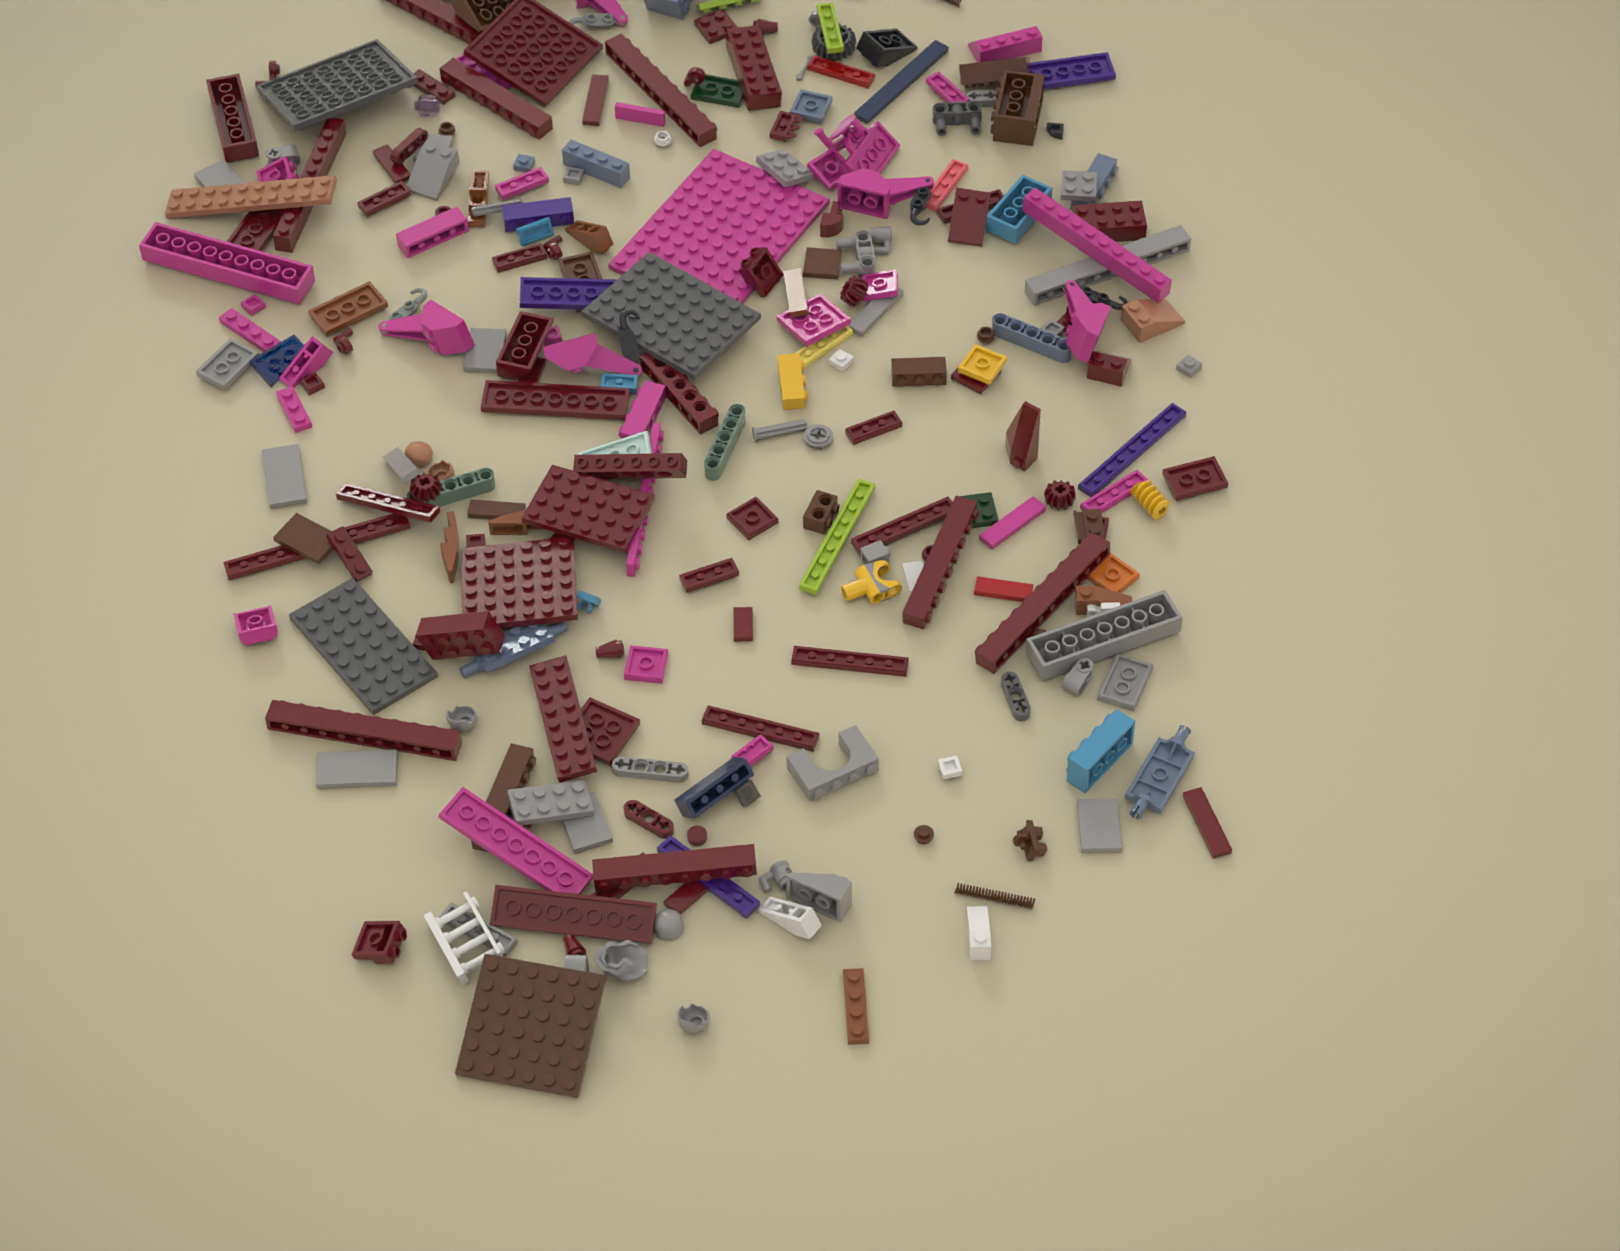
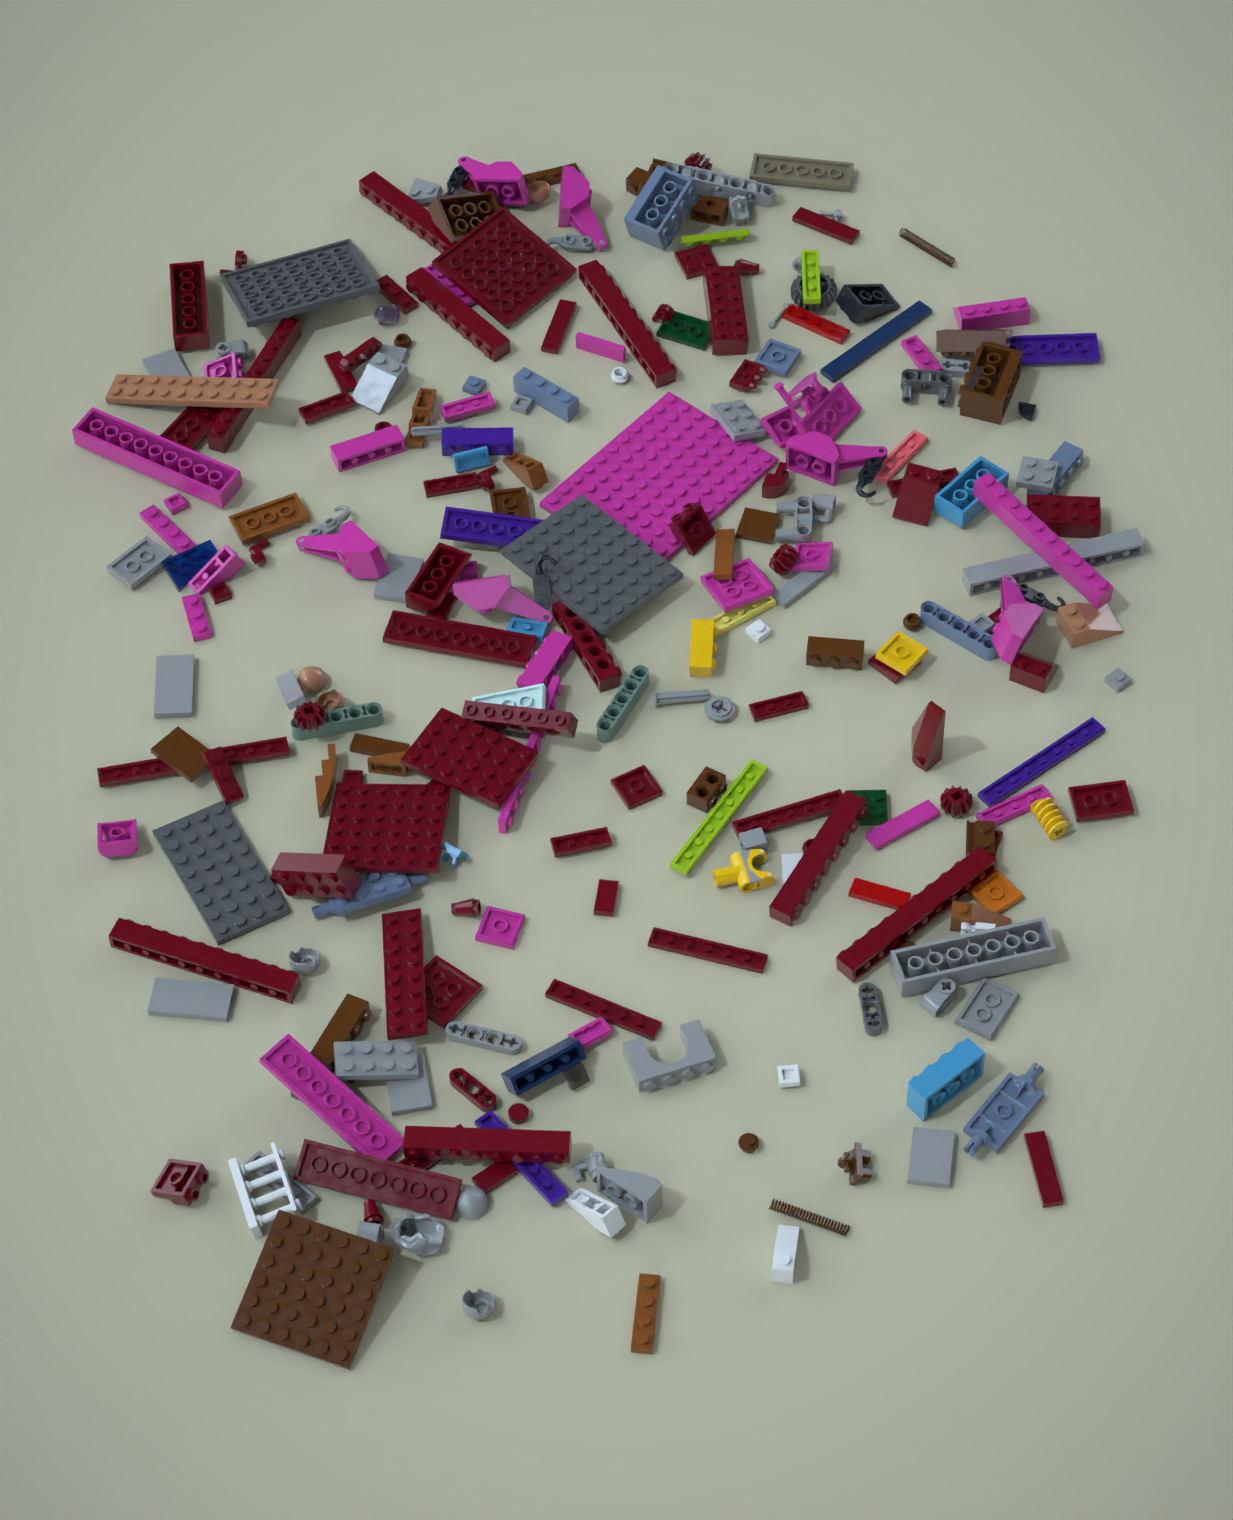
camera: 10 degrees right, 0 degrees up
dark red plate [336,483,440,523] -> none

